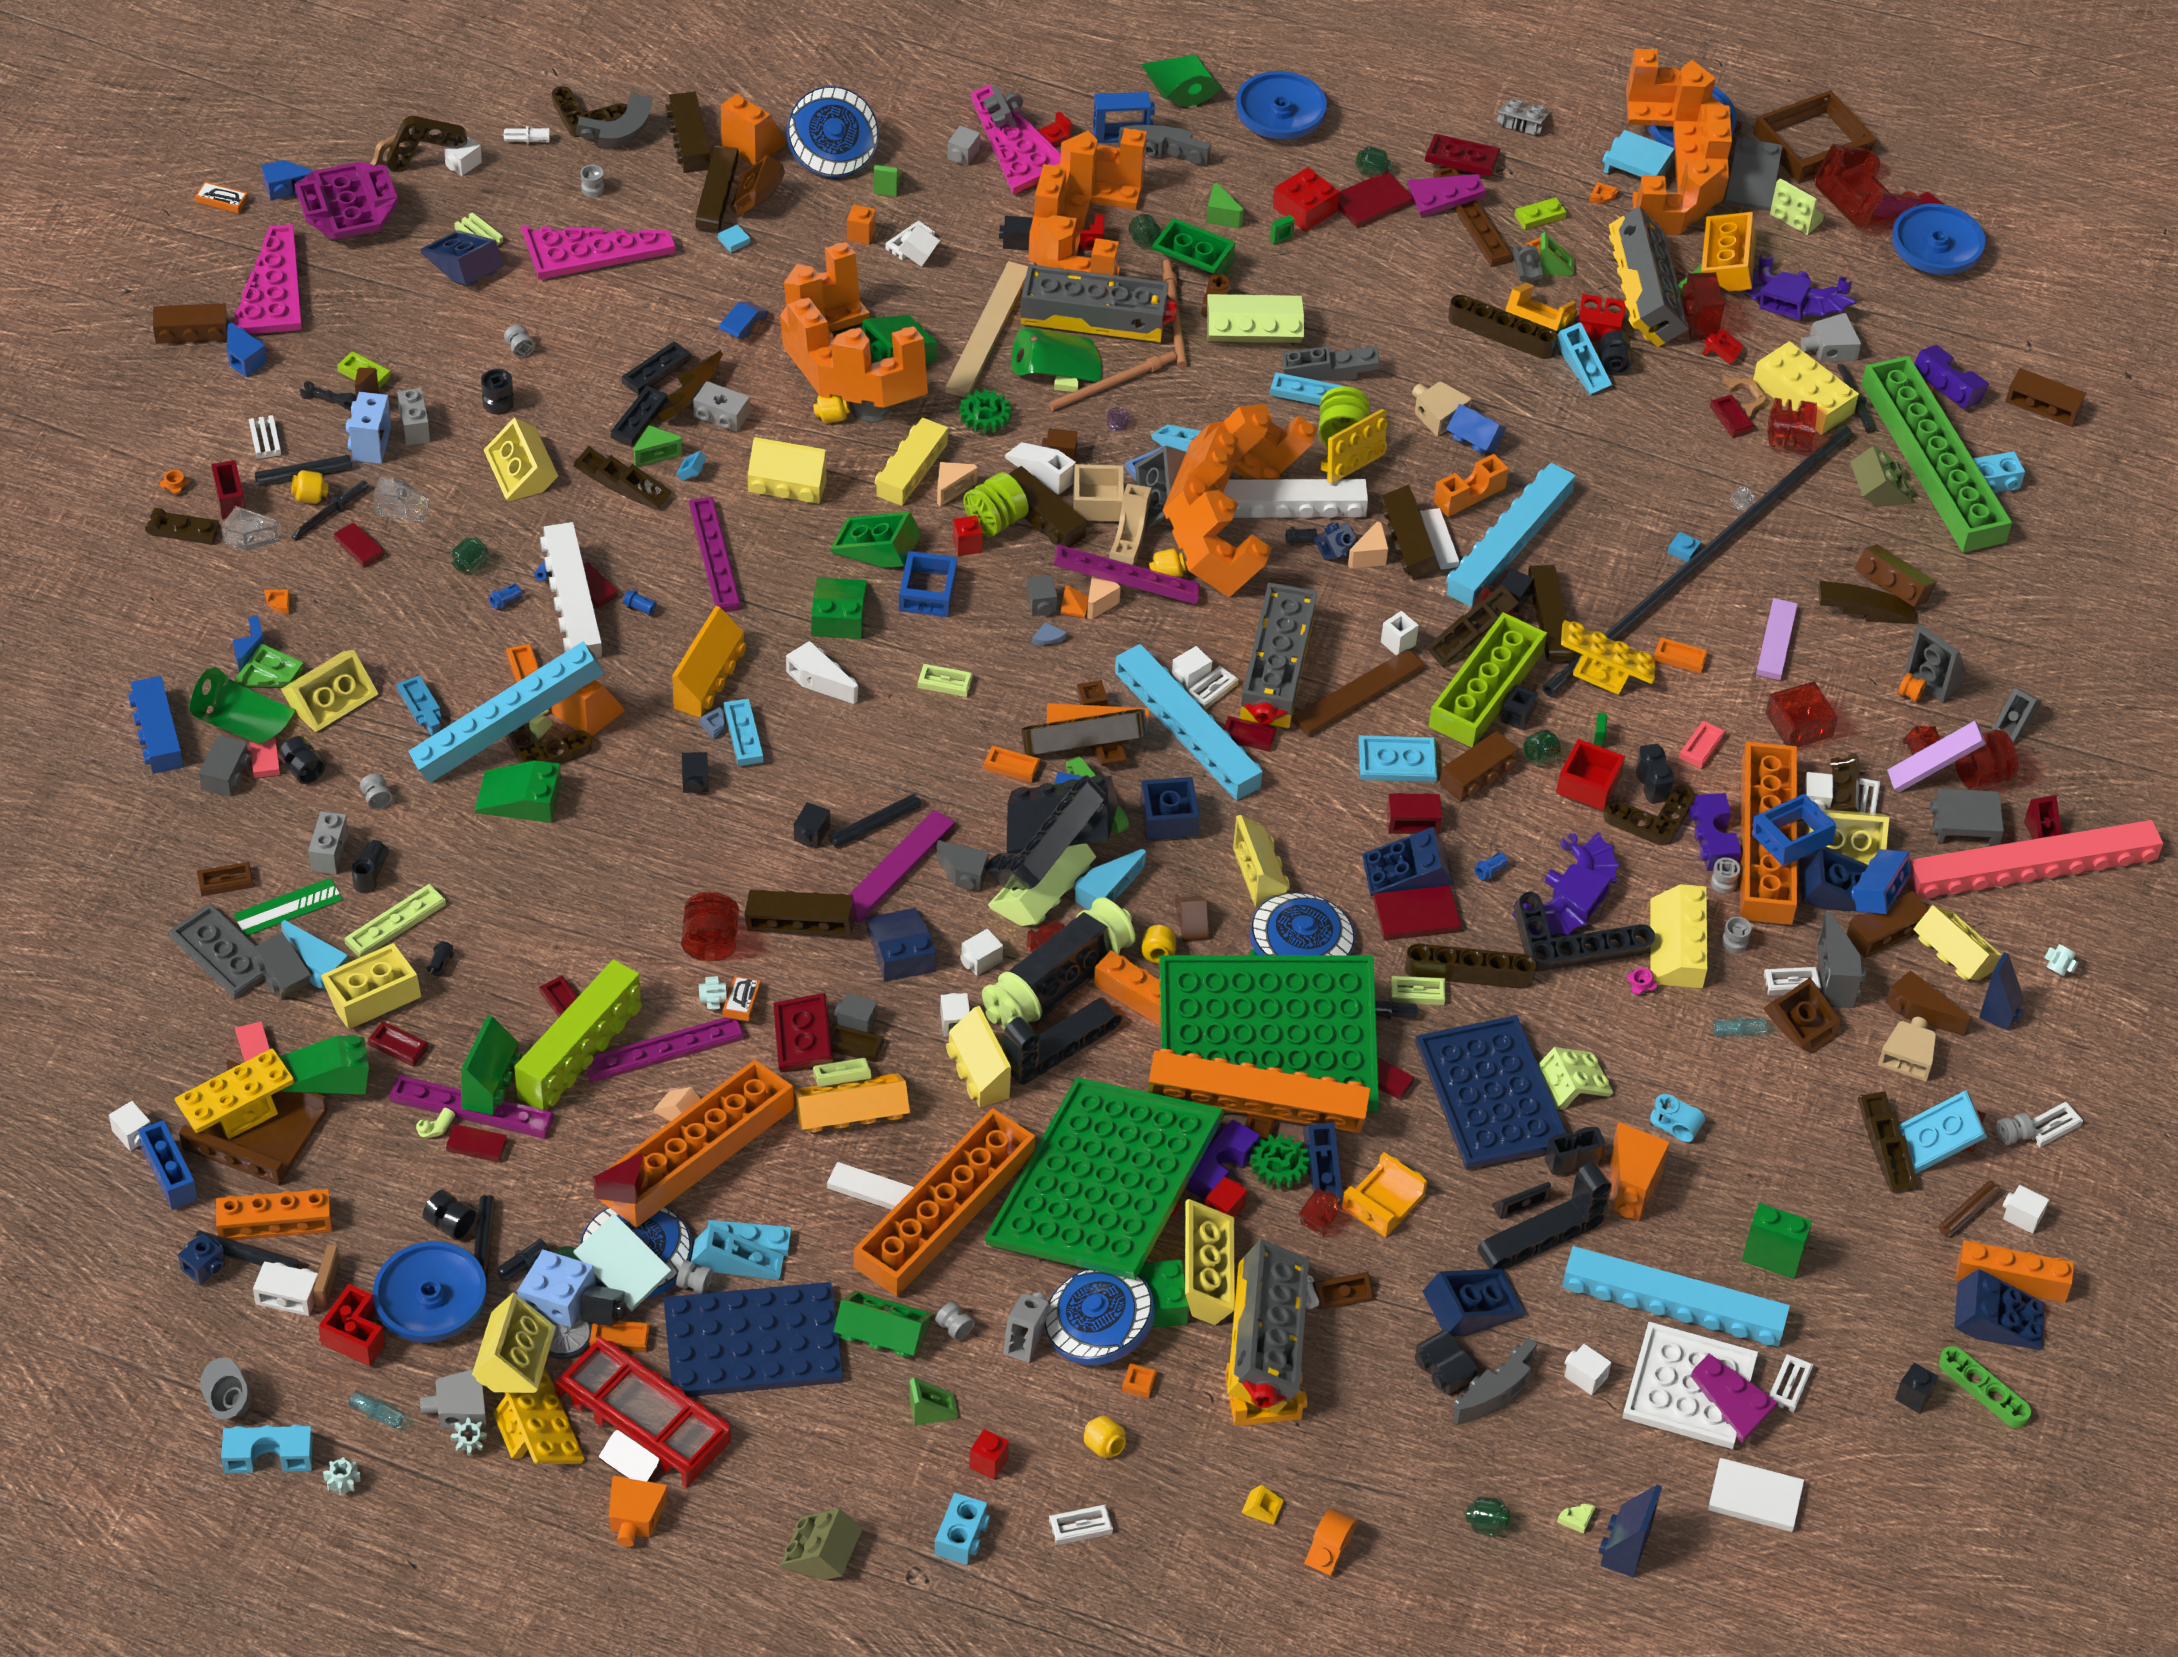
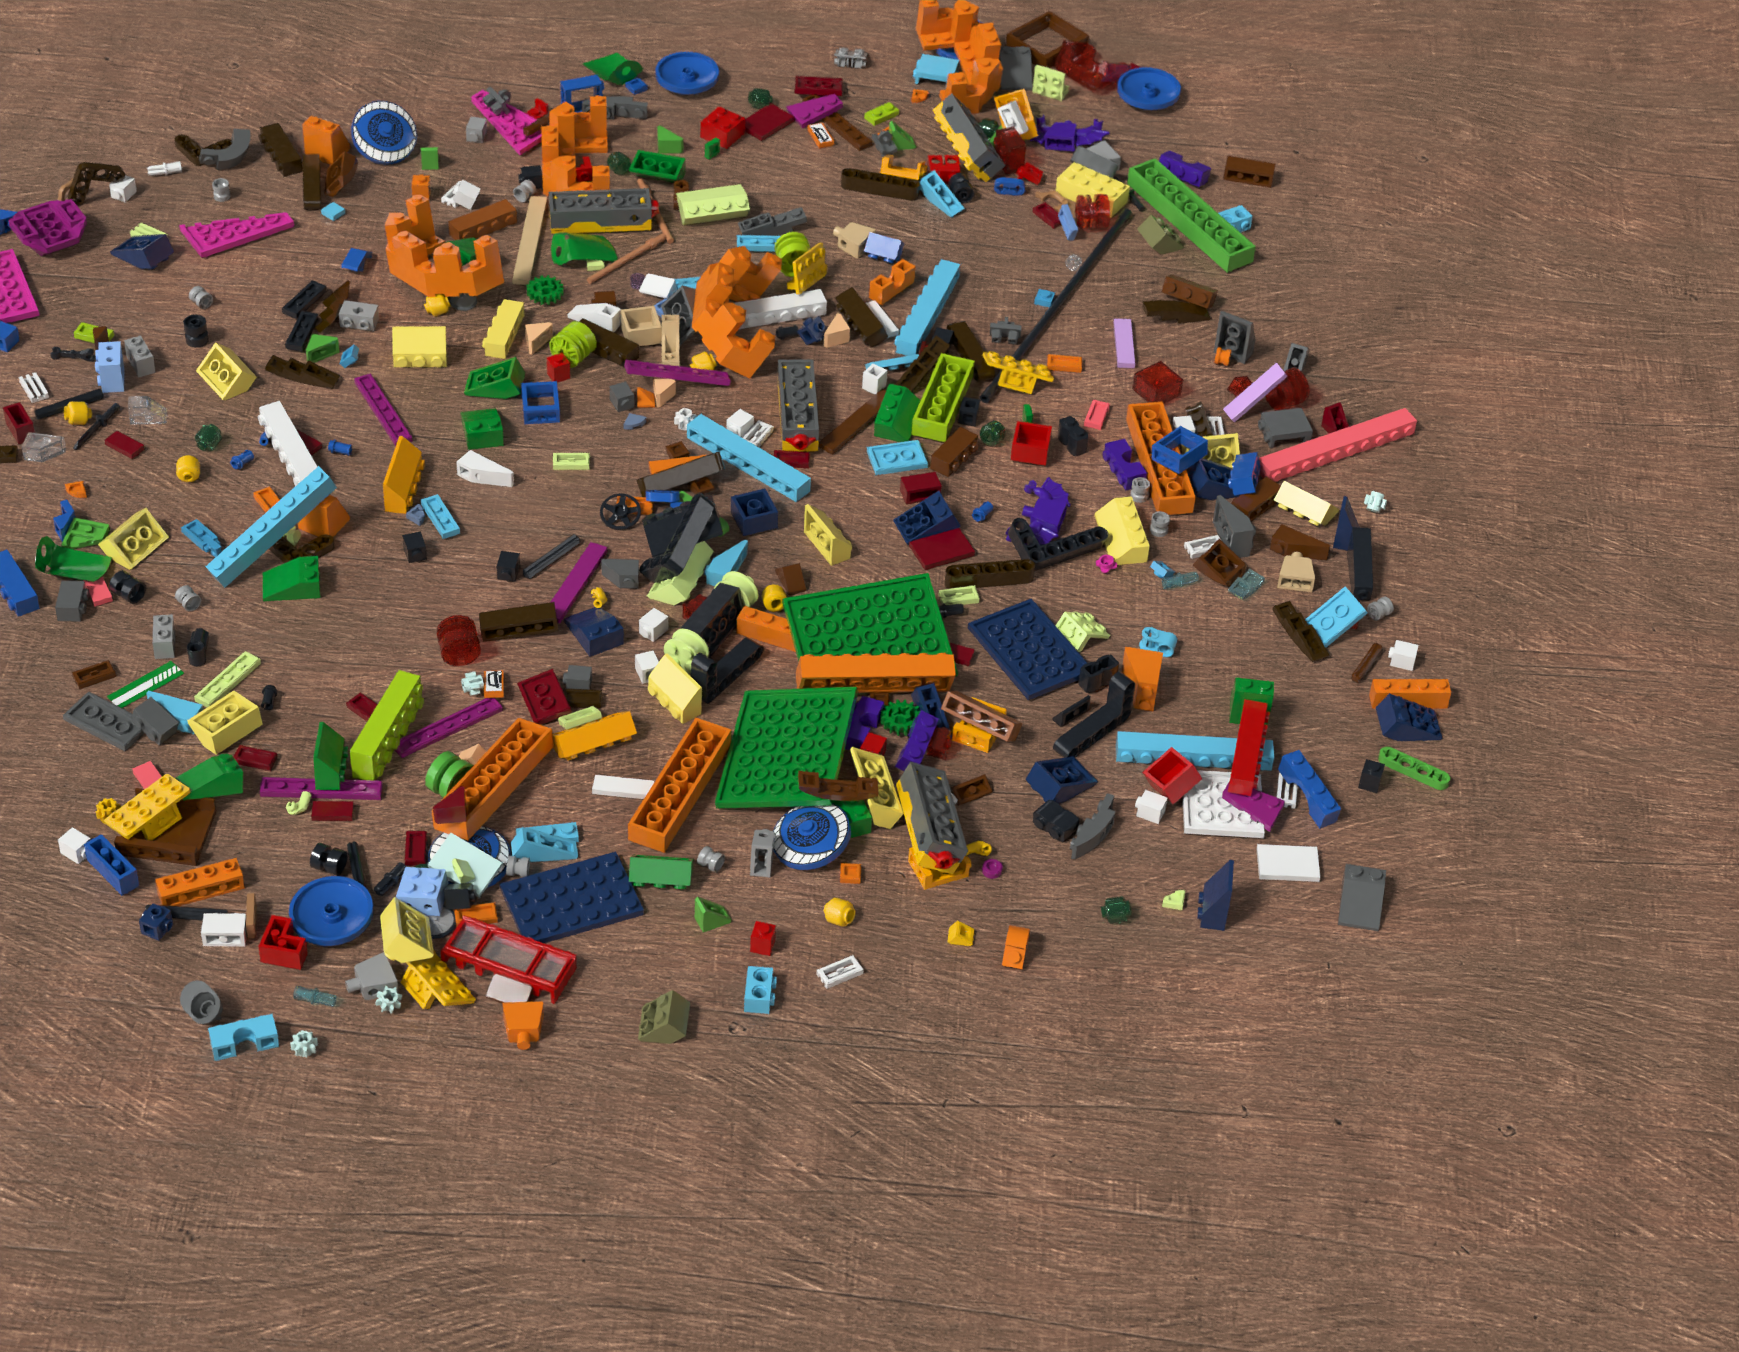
camera: 15 degrees left, 5 degrees down
dish [1249,892,1355,955] -> none
dark brown beam [1603,785,1695,846] -> none
white tile [2031,1102,2083,1148] -> none
none -> yellow gear [96,798,121,824]
none -> yellow head [176,455,200,482]
none -> dark red tile [404,831,427,866]
none -> bright green wheel [425,751,474,798]
none -> dark orange brick [448,199,517,240]
none -> yellowish green slope [452,859,475,883]
none -> light grey wheel [513,180,536,202]
none -> reddish brown axle [523,113,550,137]
none -> yellow arm [591,587,607,608]
none -> black wheel [600,493,641,530]
none -> blue tile [626,78,648,95]
none -> white slope [639,274,677,299]
none -> blue beam [646,490,680,502]
none -> white gear [674,408,696,431]
none -> reddish brown slope [798,771,879,801]
none -> tile [807,122,834,148]
none -> medium azure plate [865,354,919,370]
none -> green slope [874,383,921,442]
none -> dark purple arch [895,710,938,771]
none -> dark orange brick [941,691,1023,742]
none -> yellow arm [965,840,992,856]
none -> clear green head [978,118,1000,140]
none -> magenta tile [982,859,1003,879]
none -> dark grey hips [989,316,1022,345]
none -> blue beam [994,177,1025,195]
none -> white slope [998,101,1028,138]
none -> medium blue tile [1058,204,1078,241]
none -> dark grey beam [1070,146,1119,179]
none -> red piece [1142,747,1202,804]
none -> dark azure plate [1150,561,1175,578]
none -> clear light blue slope [1228,569,1265,600]
none -> red brick [1228,699,1270,796]
none -> blue arch [1278,750,1341,829]
none -> dark grey slope [1338,864,1386,931]
none -> black slope [1347,527,1373,601]

